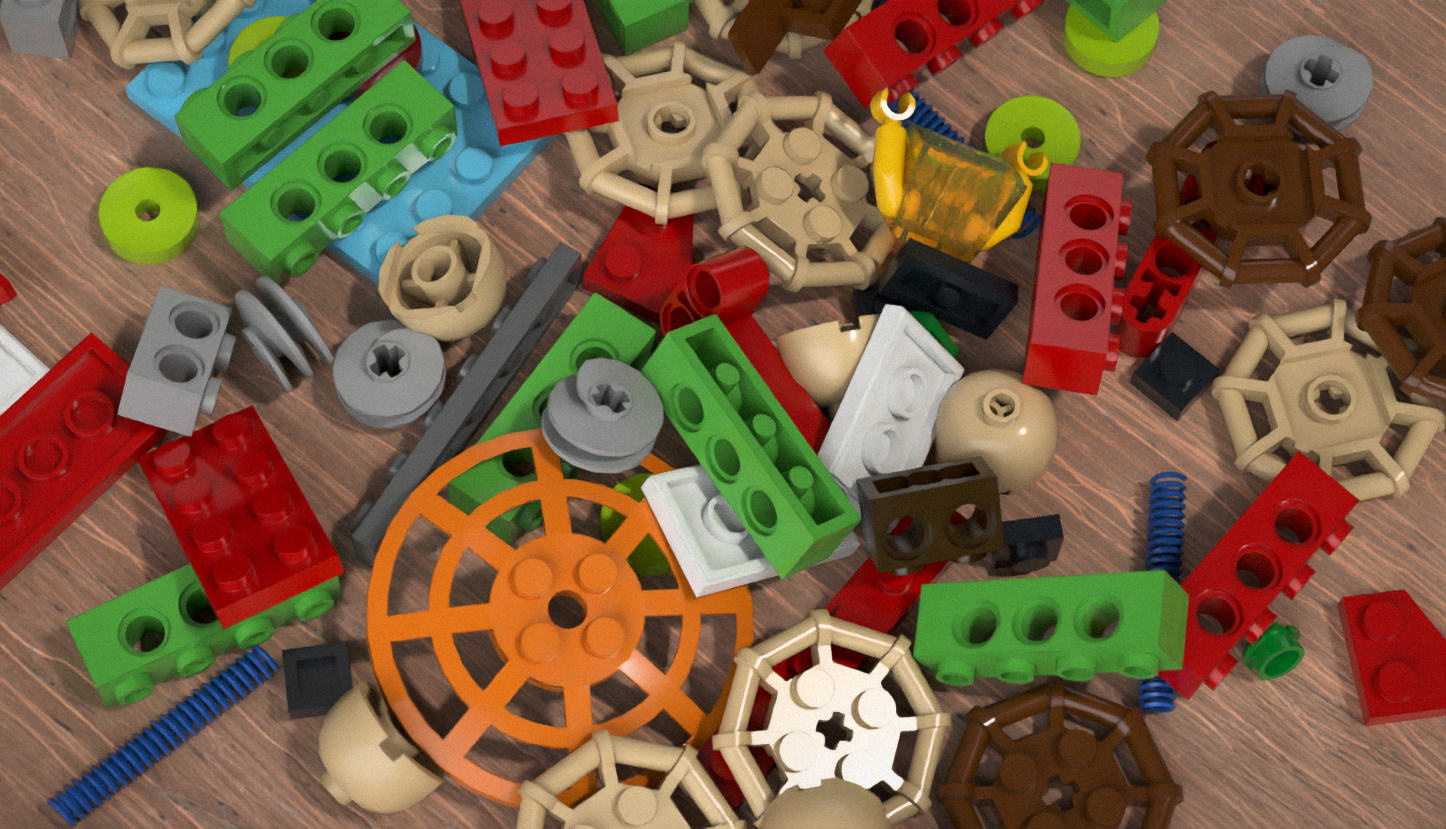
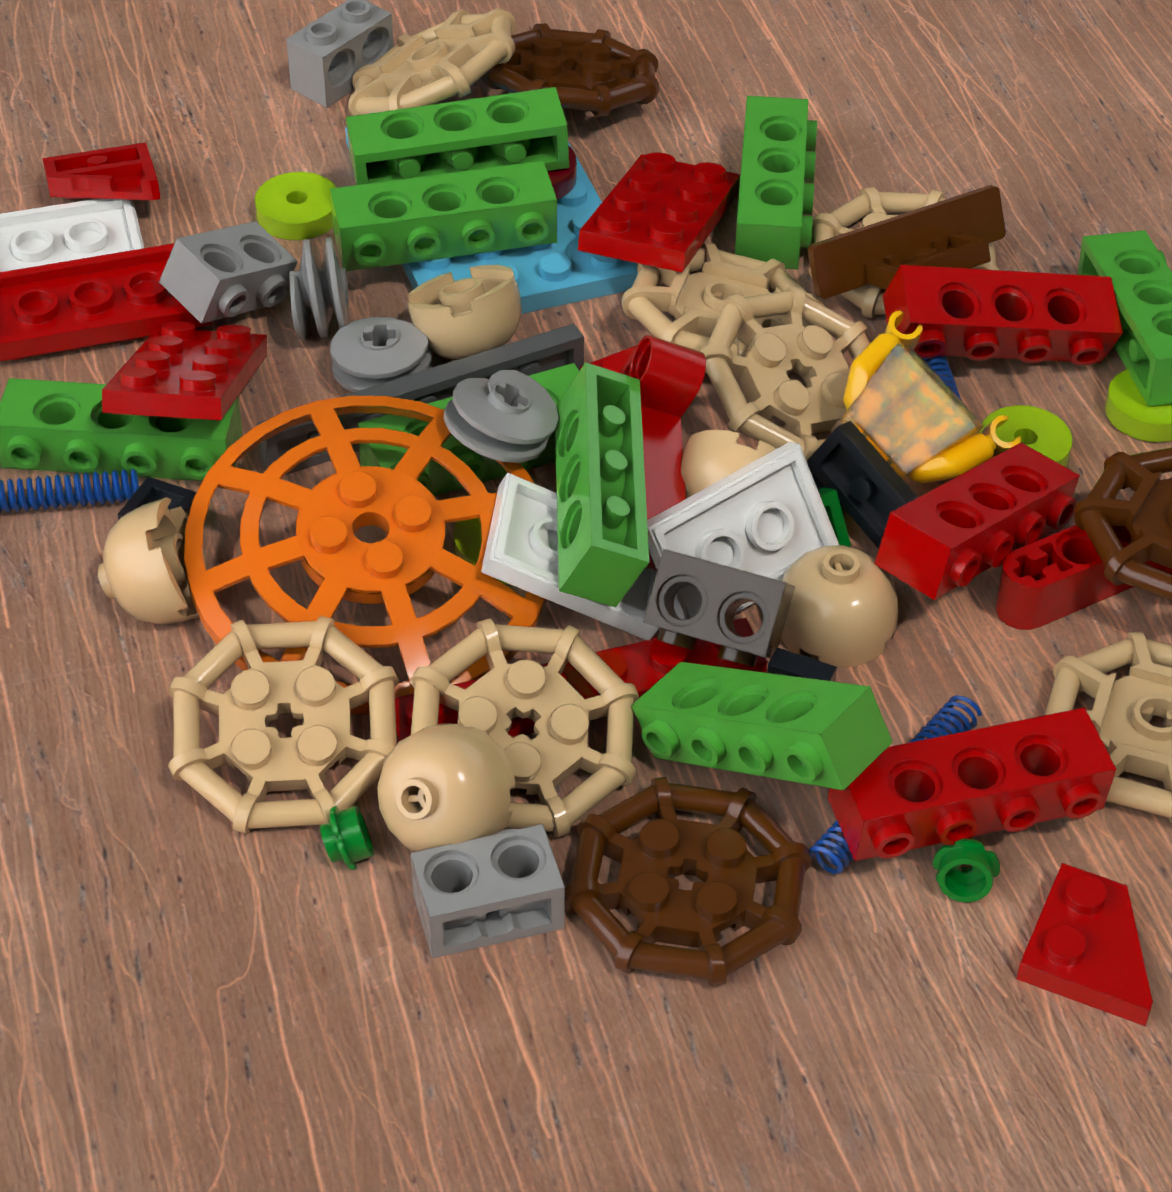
camera: 35 degrees right, 20 degrees down
black plate [1130,332,1220,421] -> none

